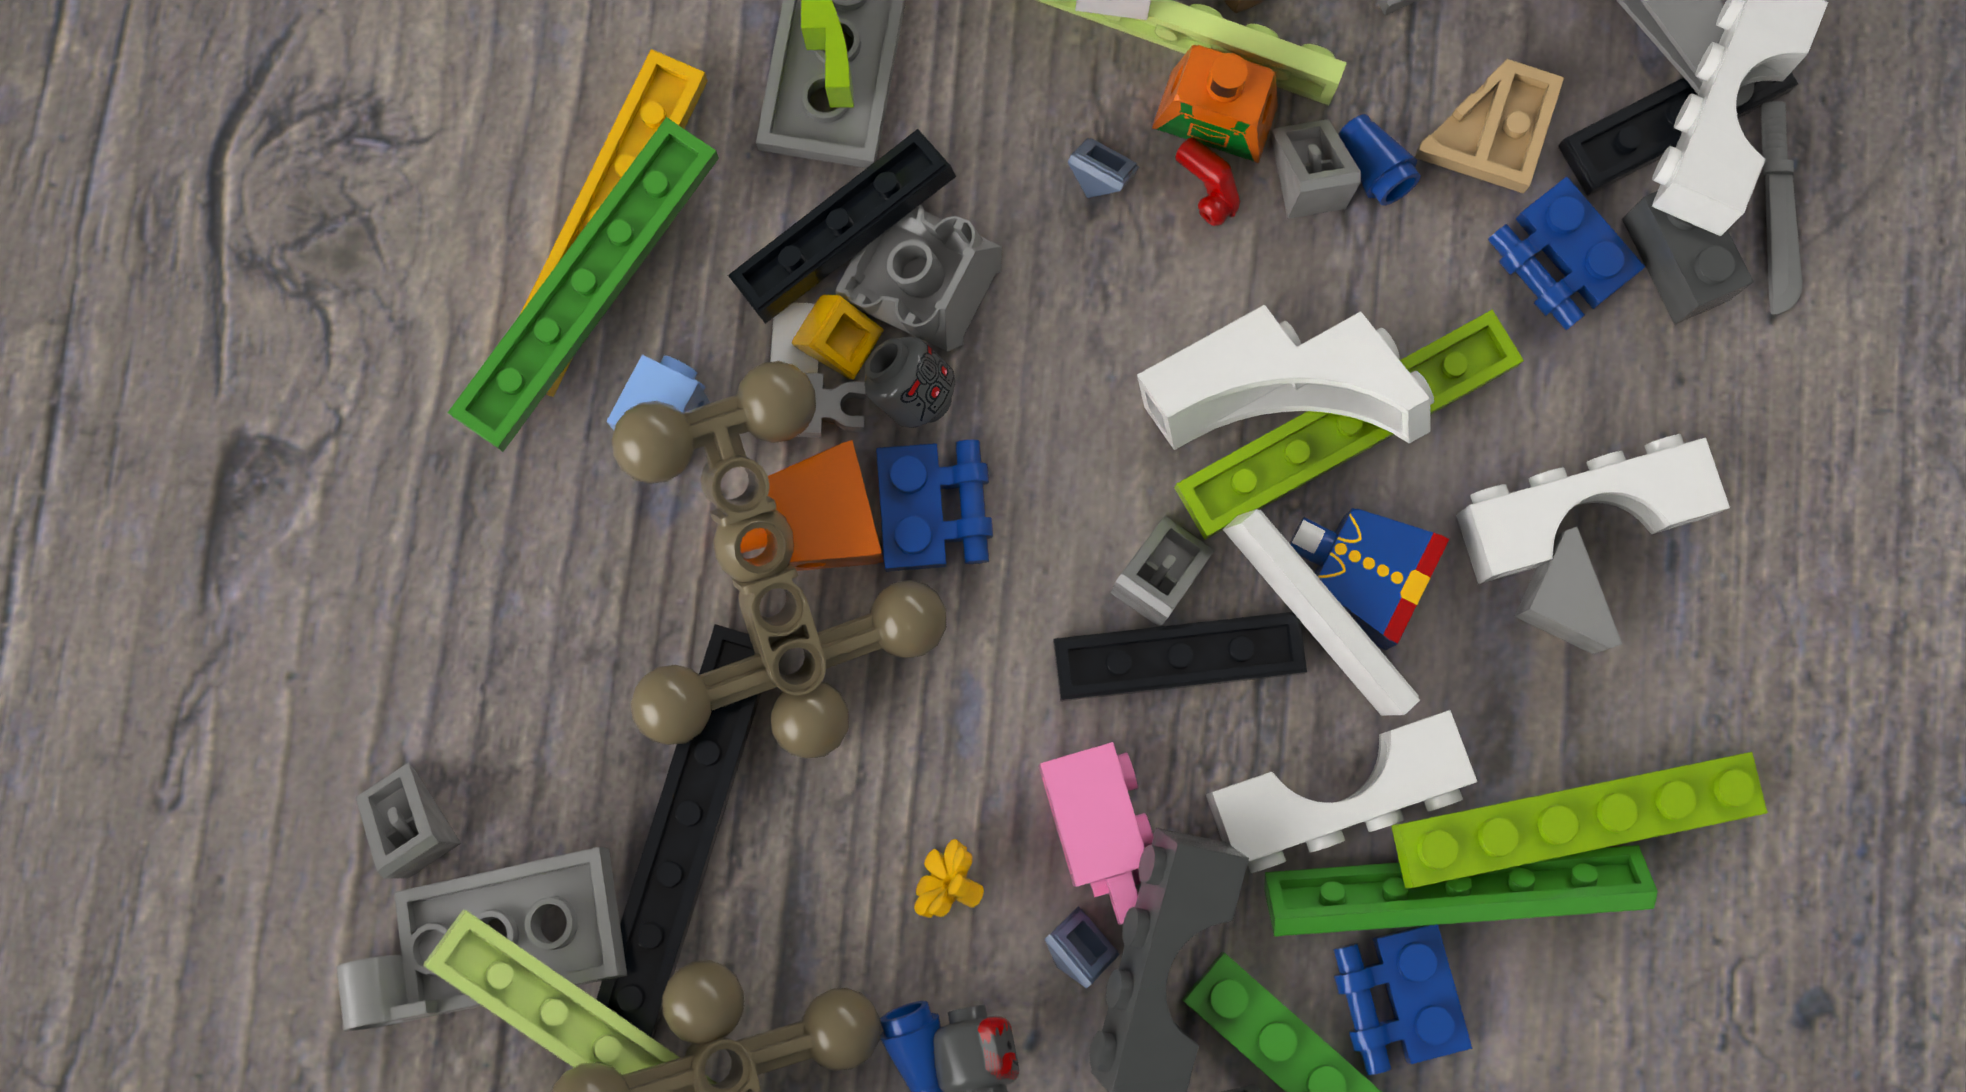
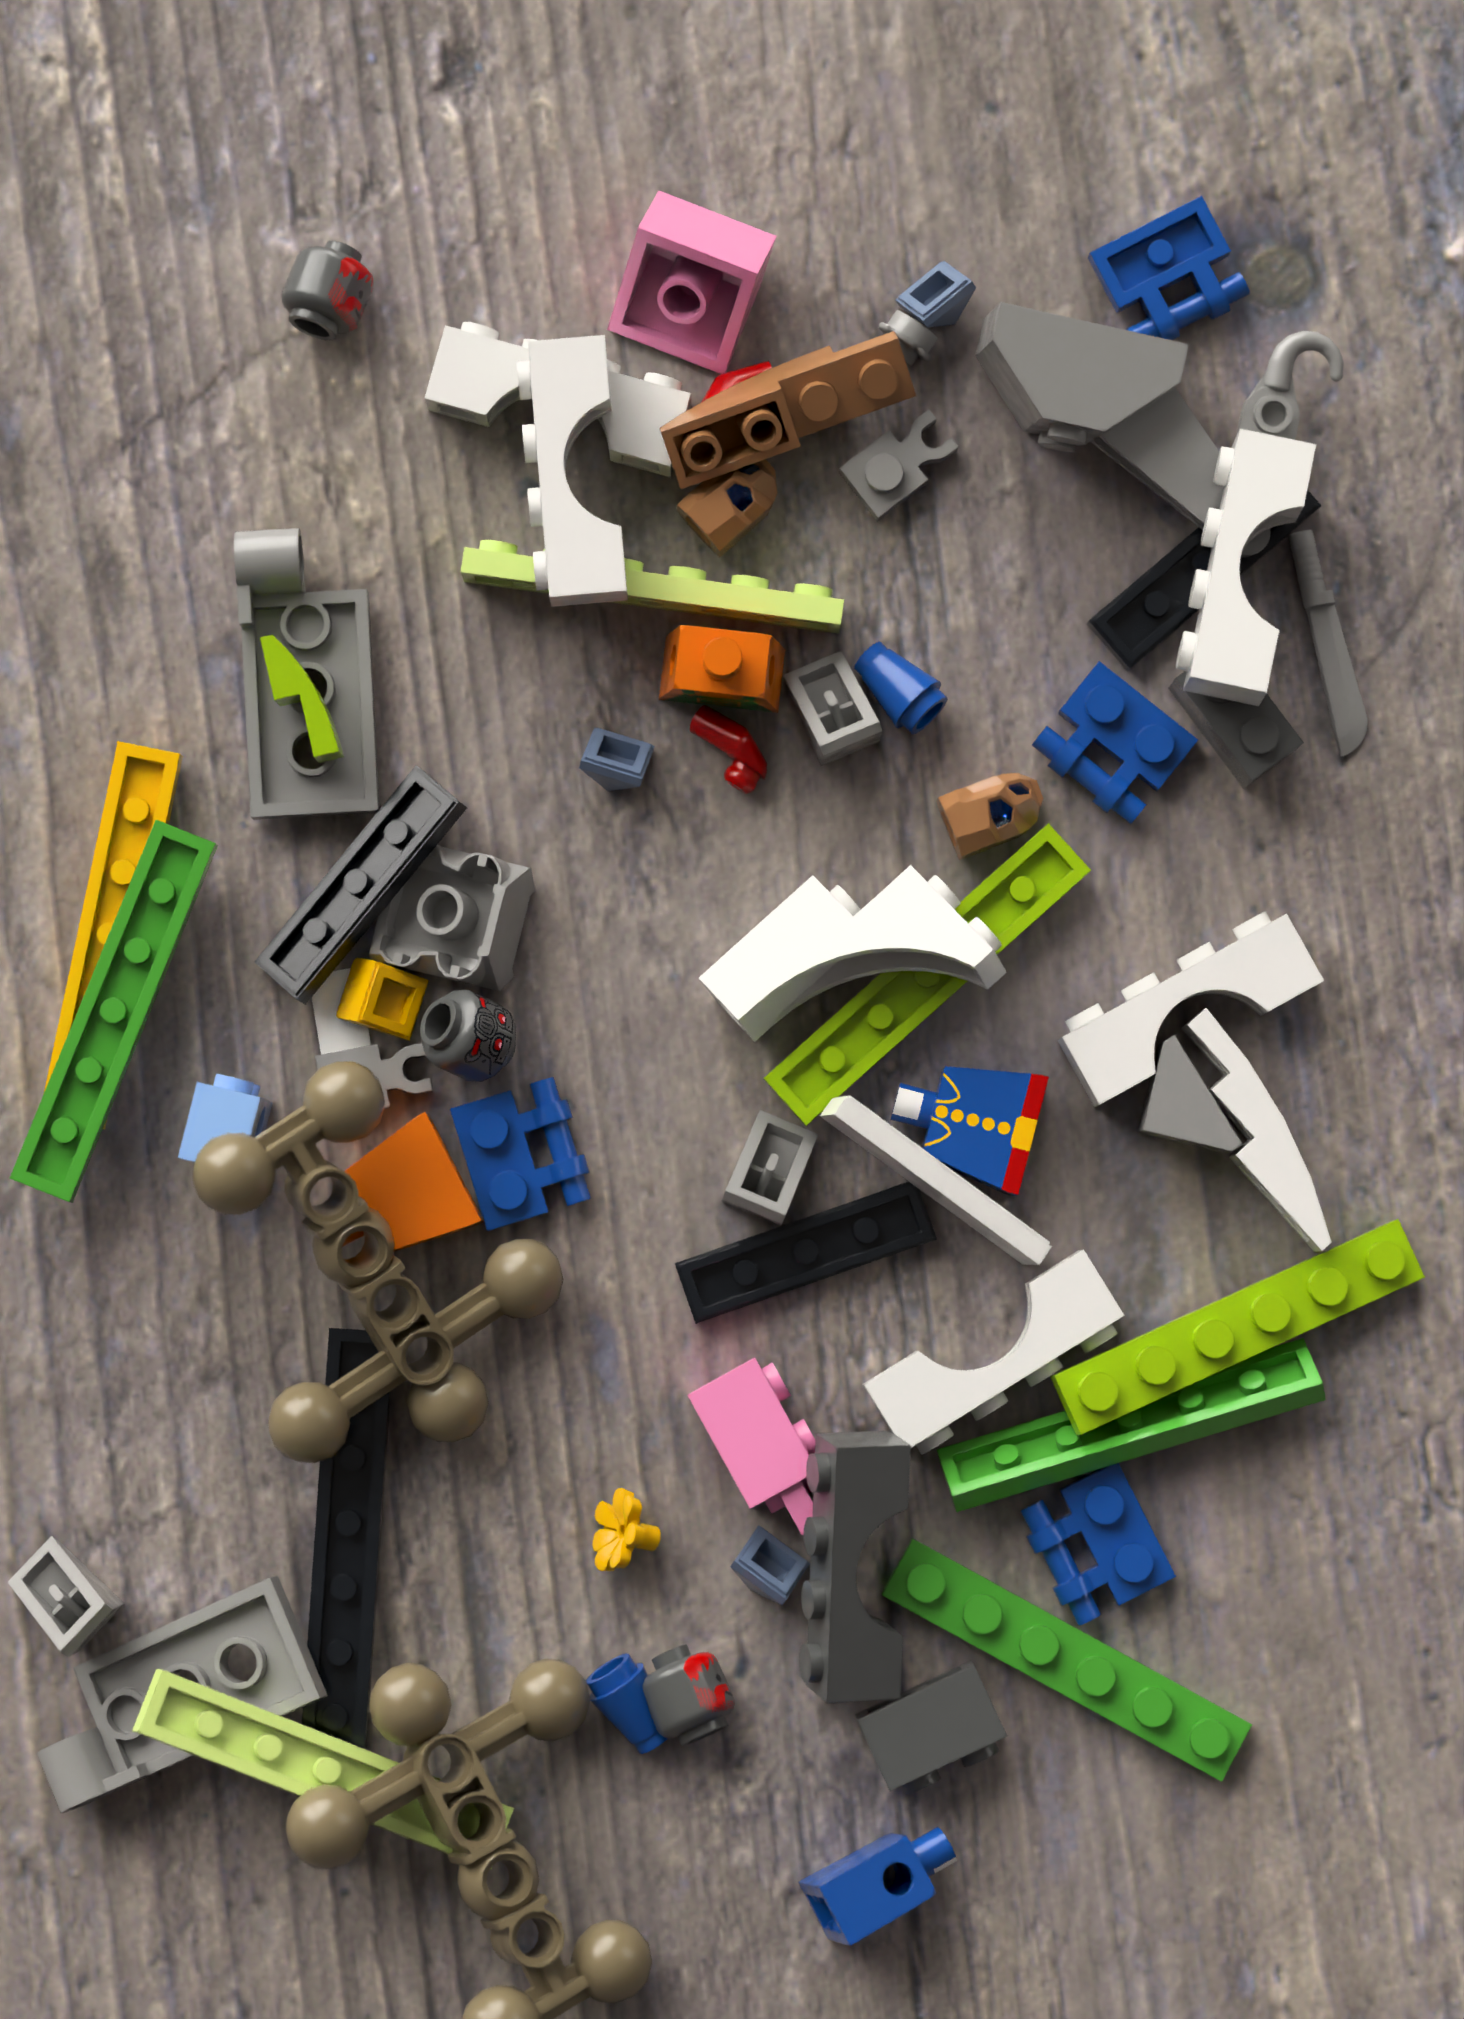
camera: 15 degrees left, 5 degrees up
tan wing [1415,59,1564,194] -> none
none -> medium nougat rock [936,773,1043,860]
none -> white slope [1181,1008,1332,1252]

